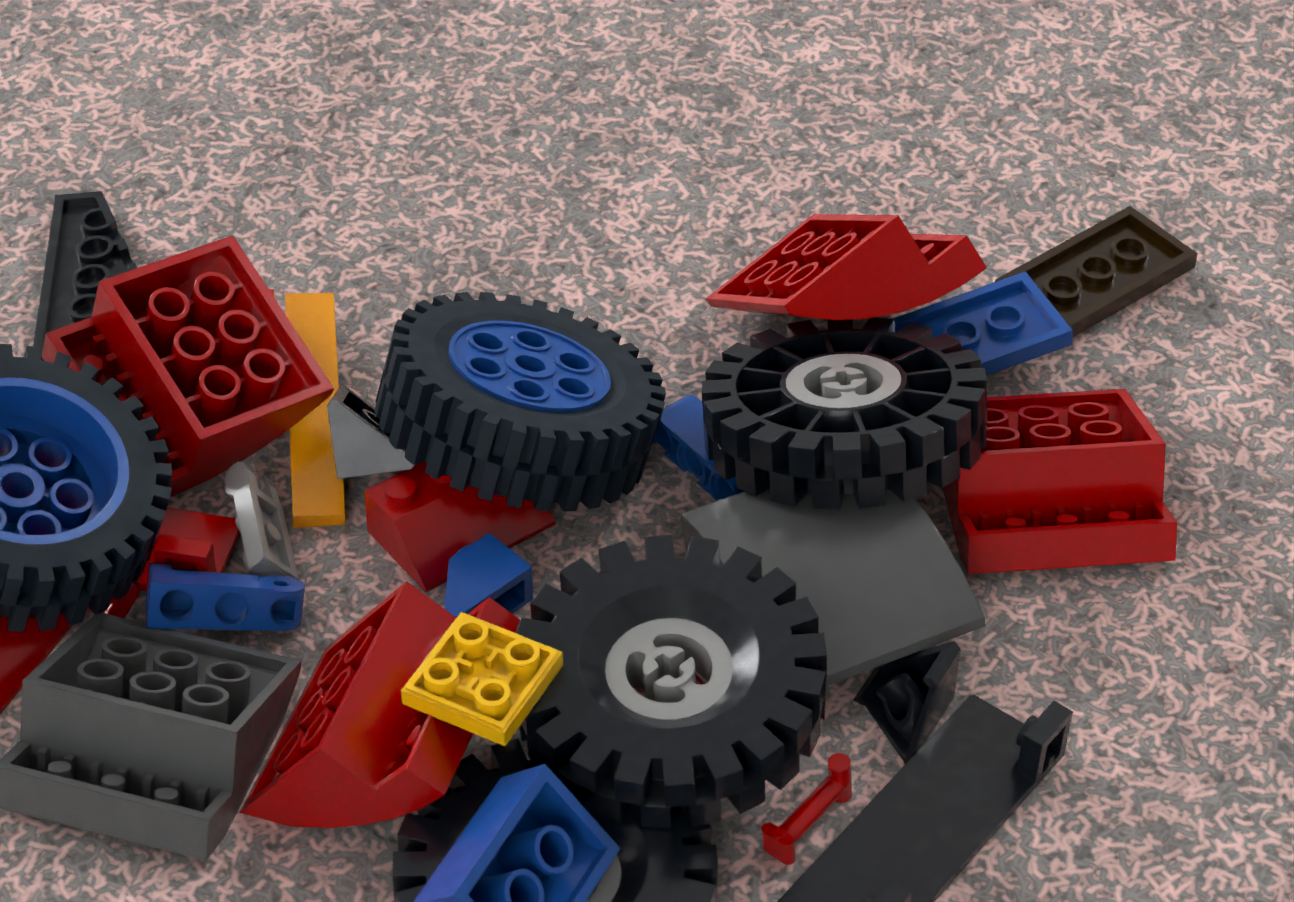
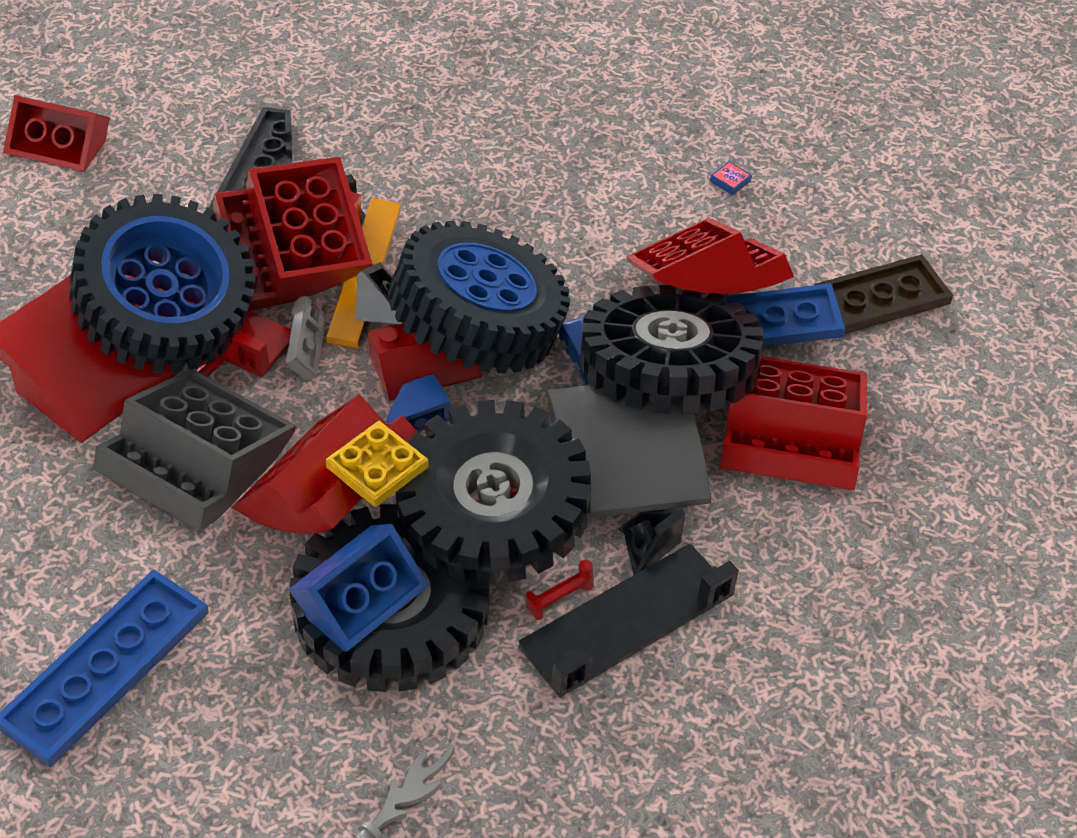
camera: 15 degrees right, 5 degrees up
blue leg [145,563,305,631] -> none
none -> tile [710,161,752,195]

